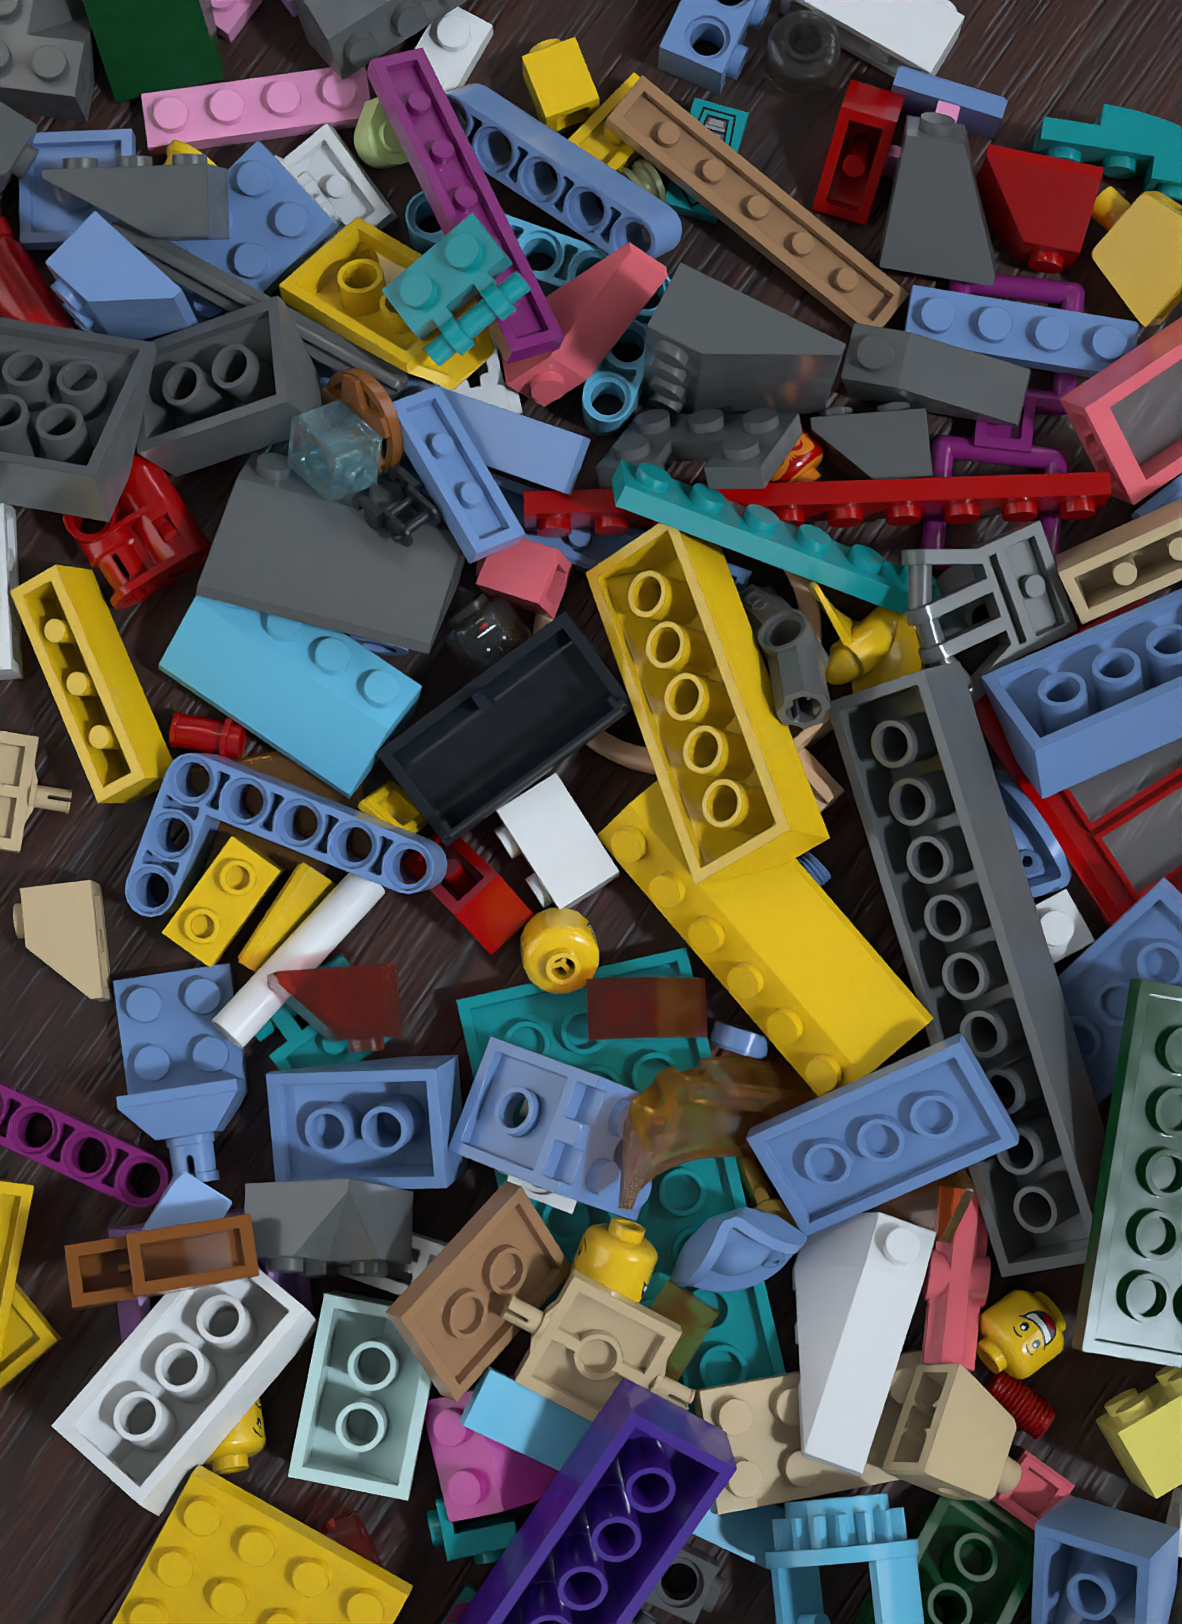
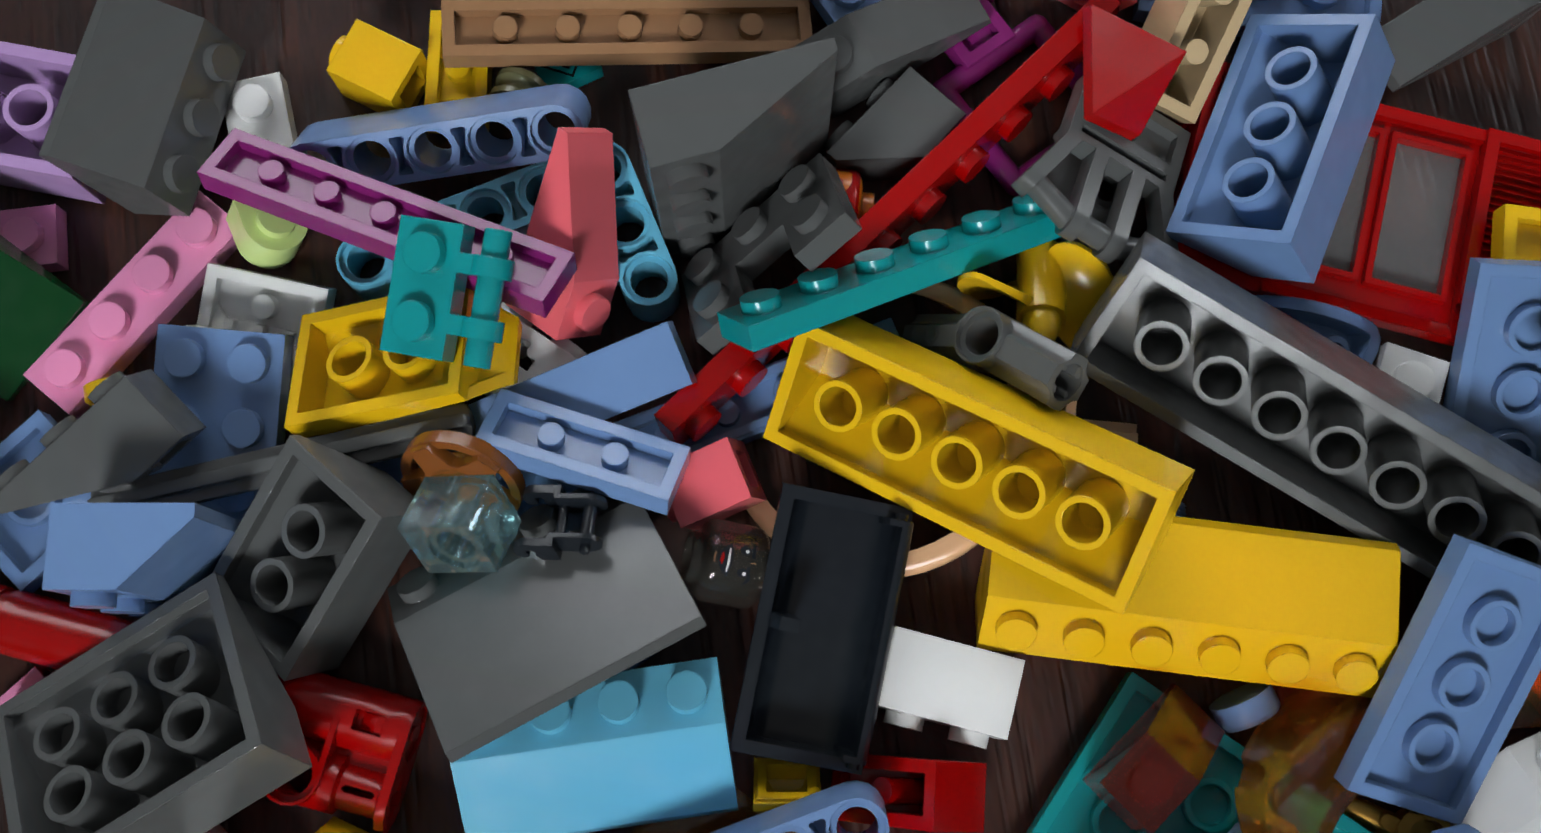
camera: 45 degrees left, 5 degrees down
yellow head [520,907,599,994] -> none
none -> red slope [1083,4,1187,140]

